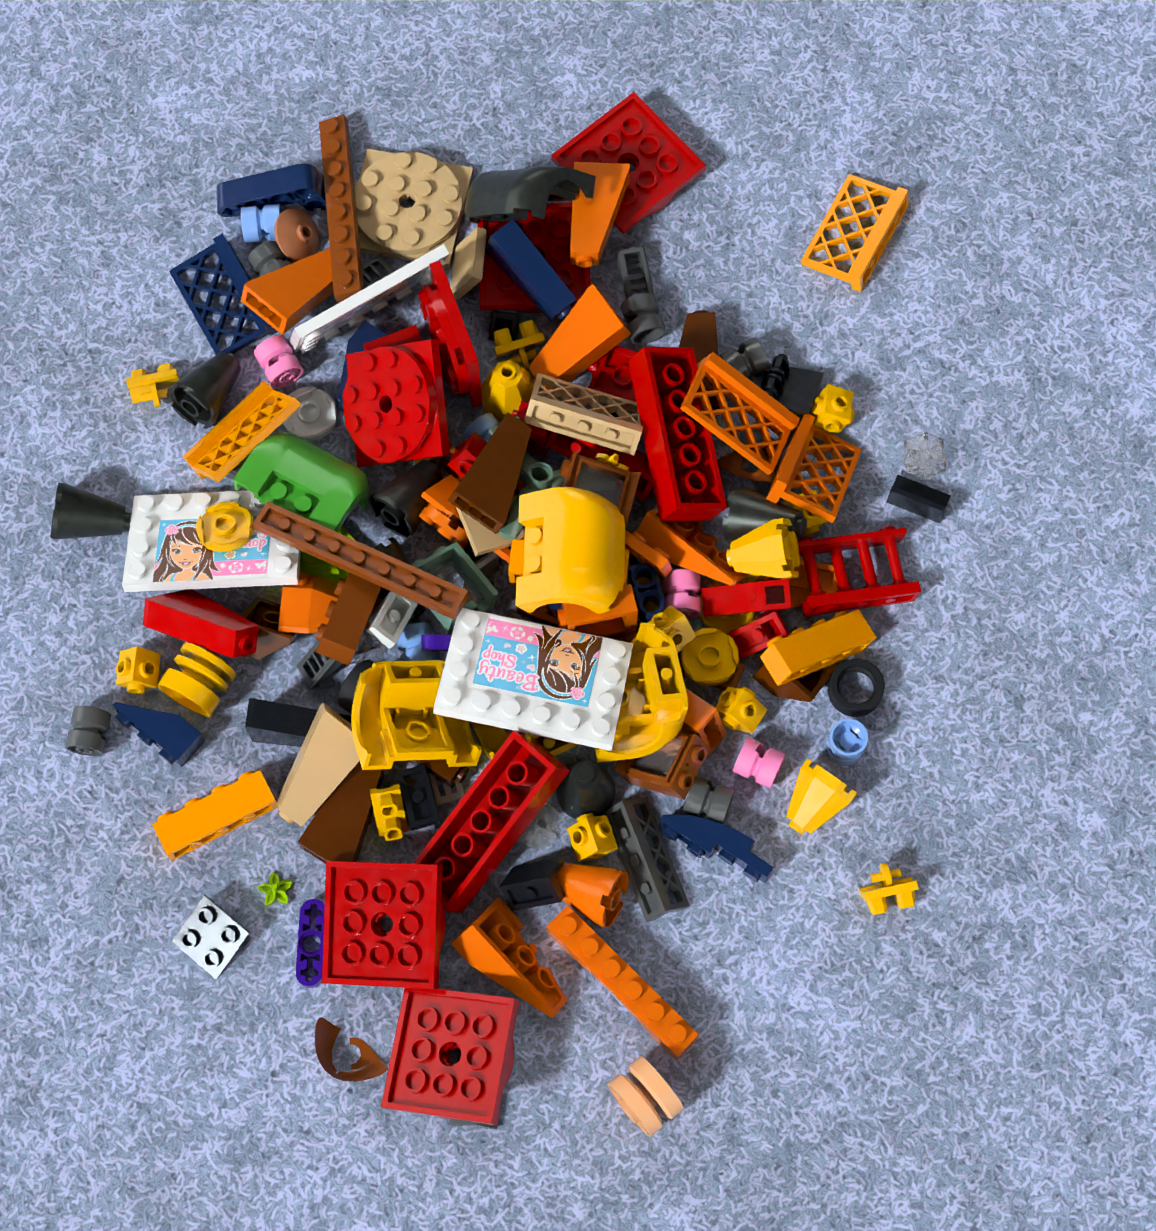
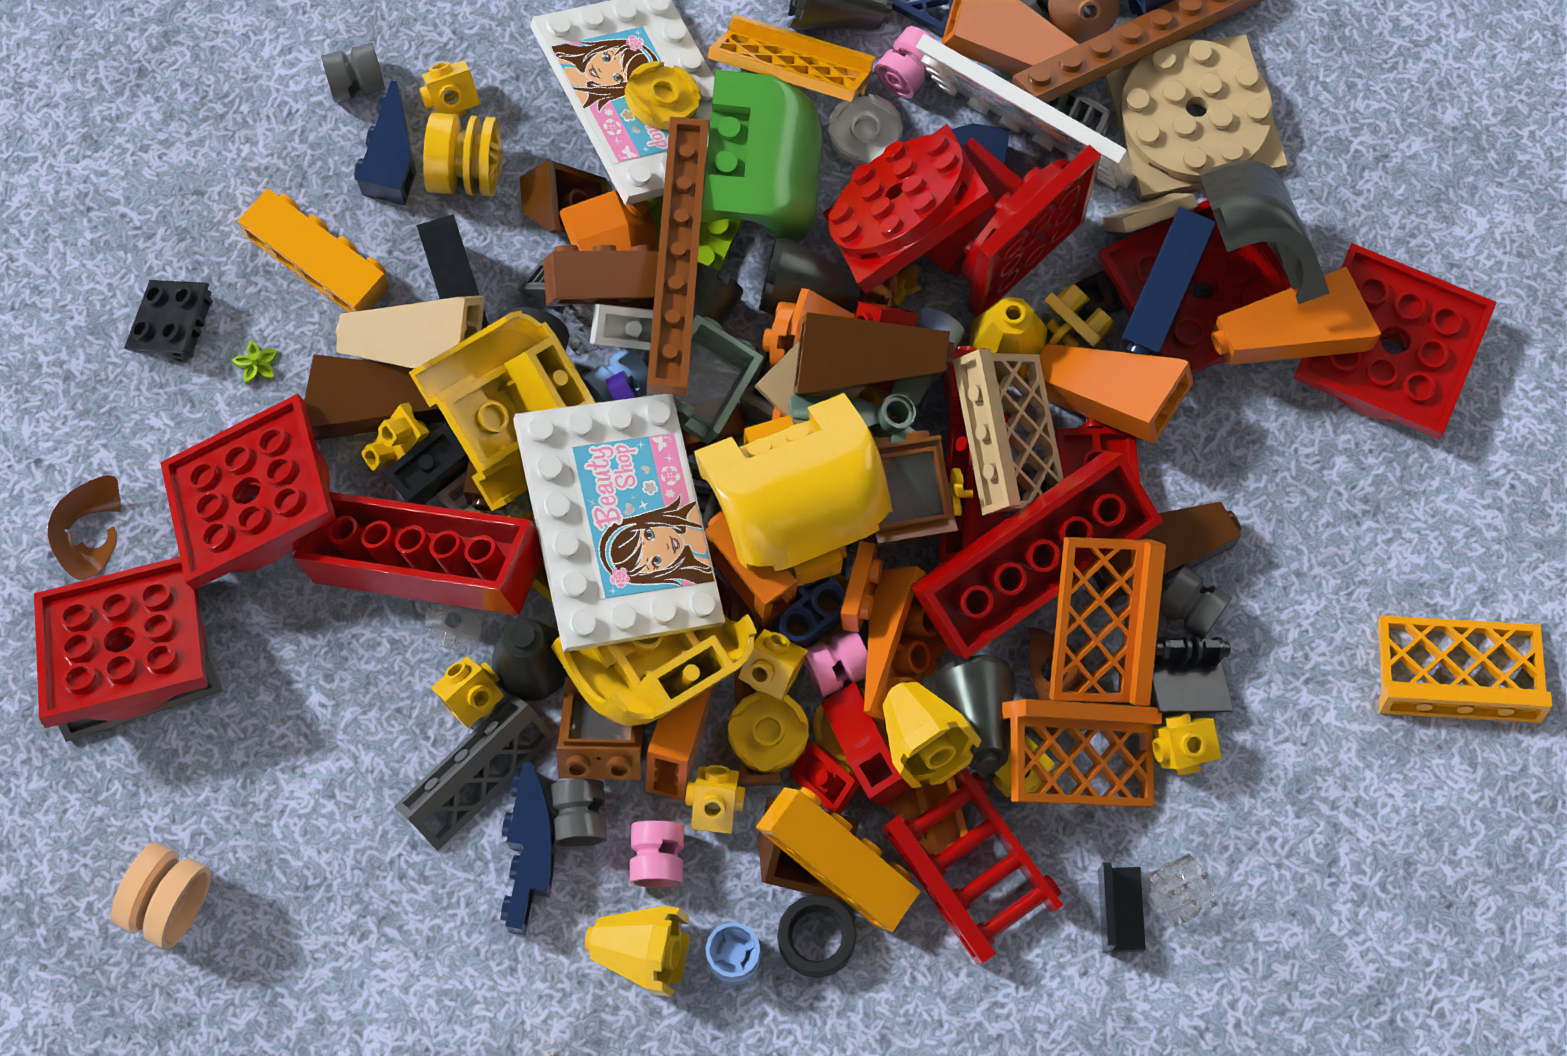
camera: 65 degrees right, 0 degrees up
red slope [143,589,259,658] -> none
dark purple beam [296,899,325,988] -> none
orange wedge [451,897,567,1018] -> none
black panel [499,857,565,911] -> none
orange arch [546,906,699,1061] -> none
orange cone [556,862,629,928] -> none
dark grey slope [615,245,655,299] -> none
dark grey wheel [620,293,666,345] -> none

